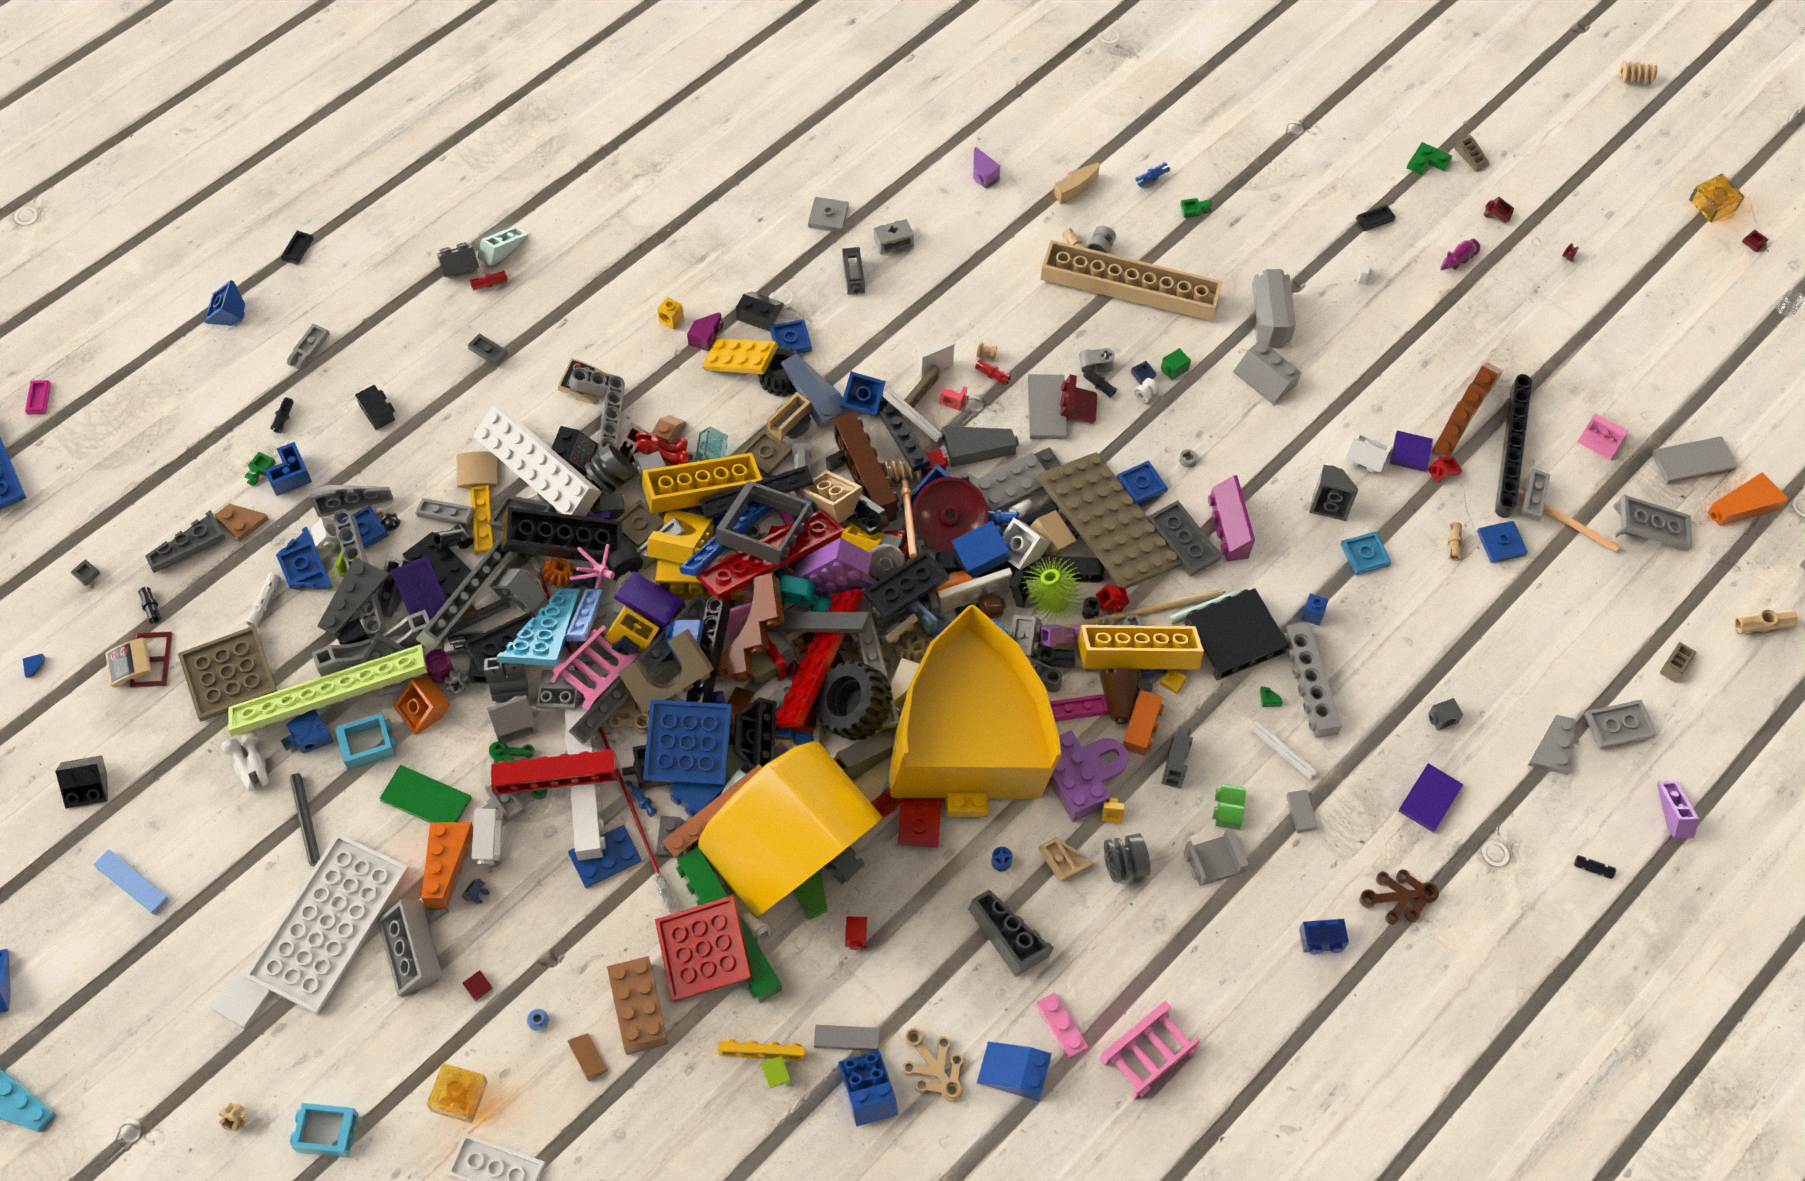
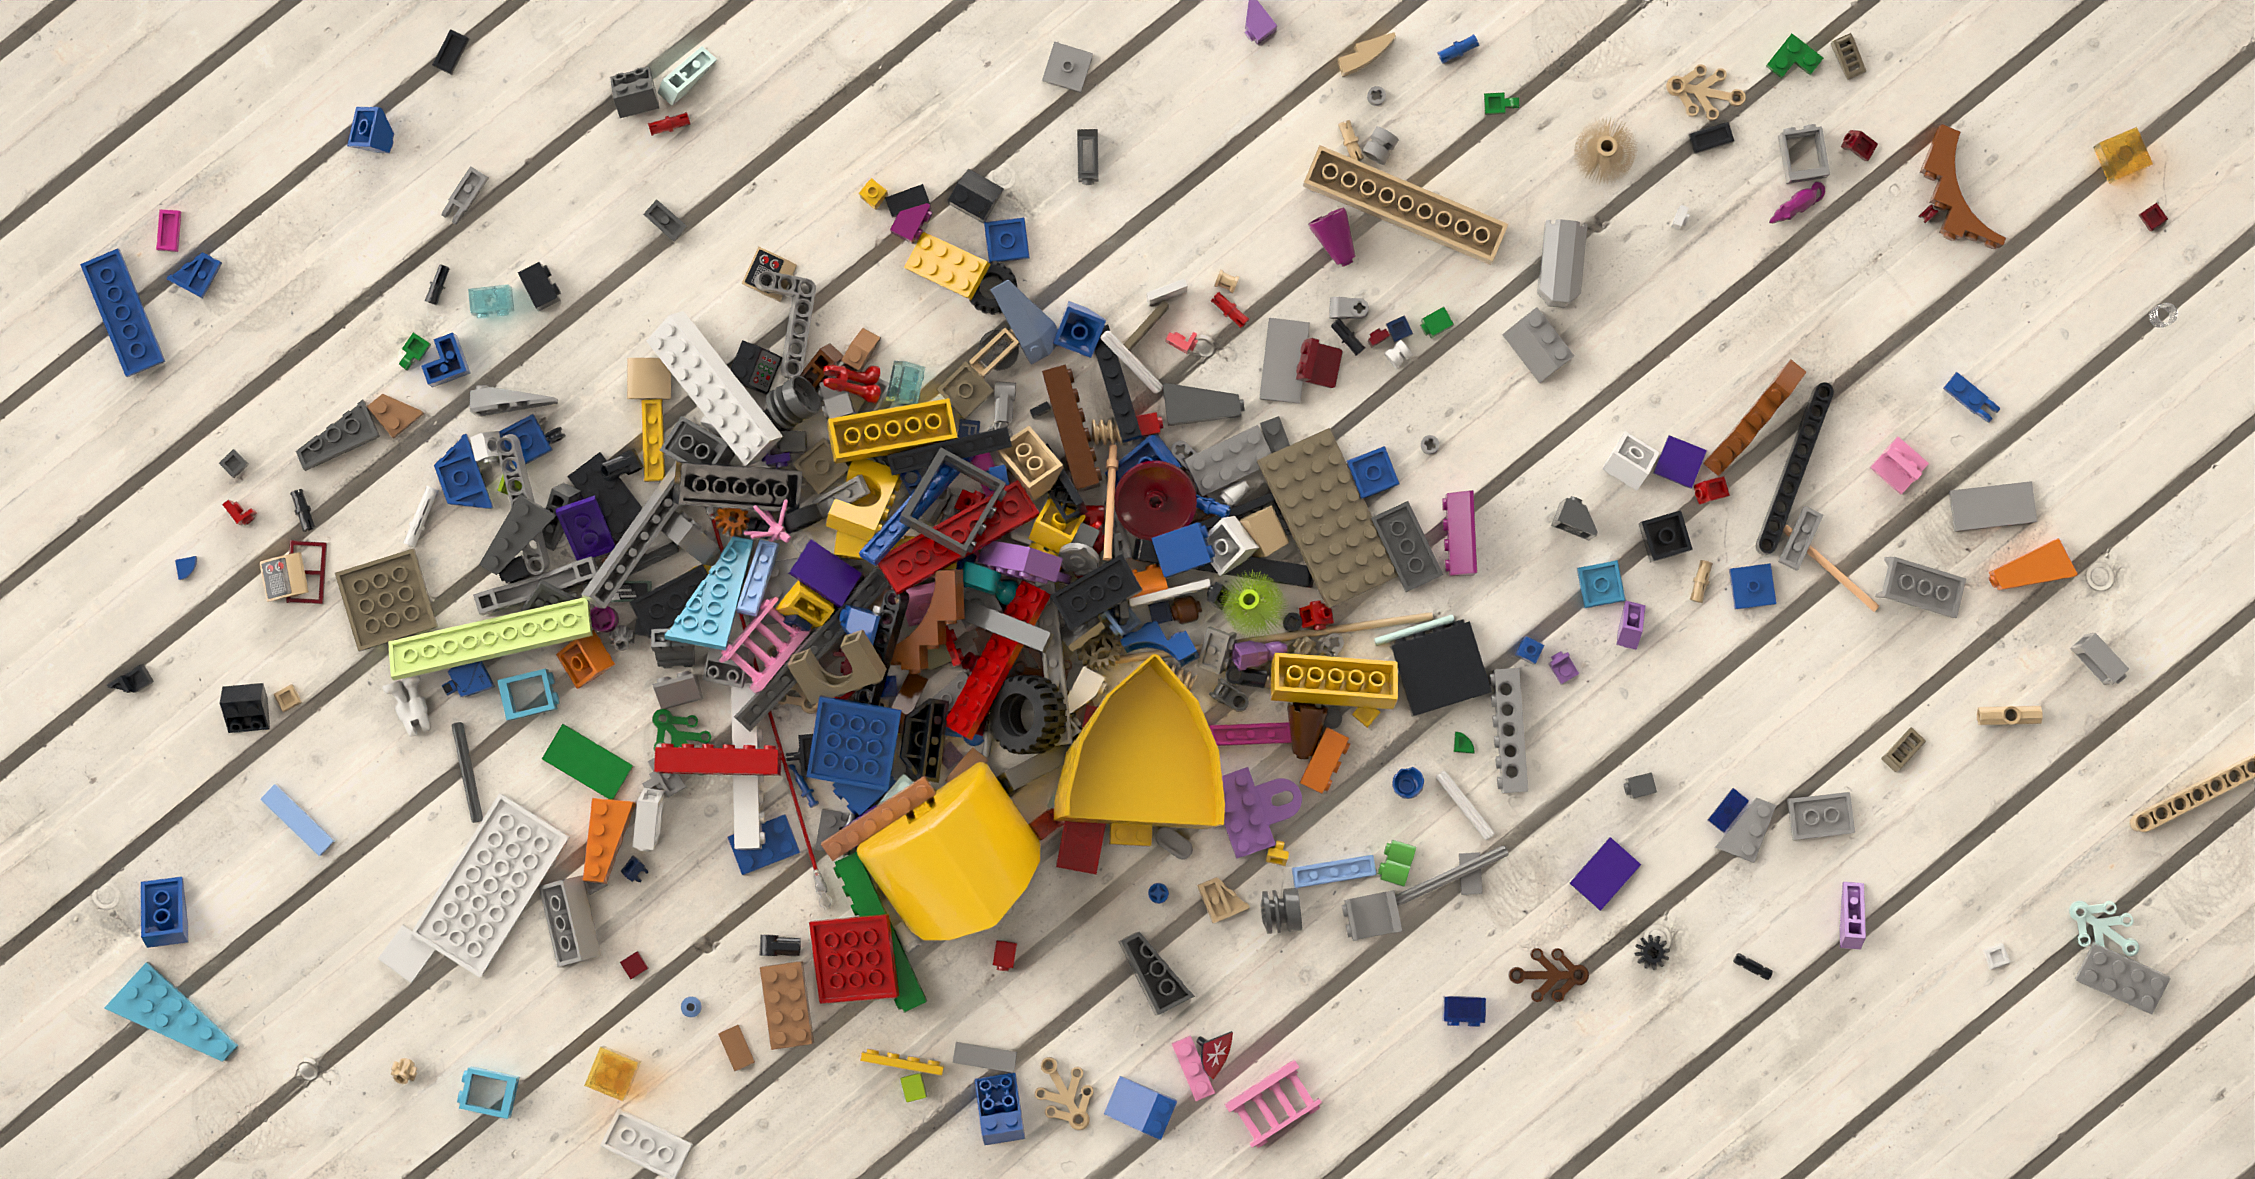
camera: 10 degrees right, 25 degrees up
light grey tile [415,498,475,526] -> none
light grey brick [874,219,914,254] -> none
dark grey hips [1161,726,1193,789] -> none
none -> blue wing [167,252,222,299]
none -> red bracket [222,499,257,525]
none -> tan tile [273,684,302,712]
none -> clear light blue brick [468,284,514,319]
none -> black piece [759,935,801,956]
none -> dark red bracket [833,648,853,676]
none -> black tile [885,184,930,218]
none -> light grey tile [1155,827,1193,859]
none -> red shield [1196,1031,1233,1080]
none -> light blue tile [1292,855,1376,888]
none -> magenta cone [1308,207,1356,267]
none -> light grey bush [1367,86,1386,106]
none -> dark red plate [1367,328,1390,348]
none -> blue hair [1392,767,1424,799]
none -> light grey axle [1395,846,1509,906]
none -> medium lavender bracket [1548,651,1579,684]
none -> tan piece [1573,118,1638,185]
none -> medium lavender slope [1616,601,1645,650]
none -> black gear [1634,935,1670,970]
none -> black brick [1638,510,1693,563]
none -> tan plant [1666,64,1746,121]
none -> clear blue plate [1707,788,1749,833]
none -> light grey window [1778,124,1830,184]
none -> dark orange arch [1920,124,2006,249]
none -> blue hinge [1943,372,2000,423]

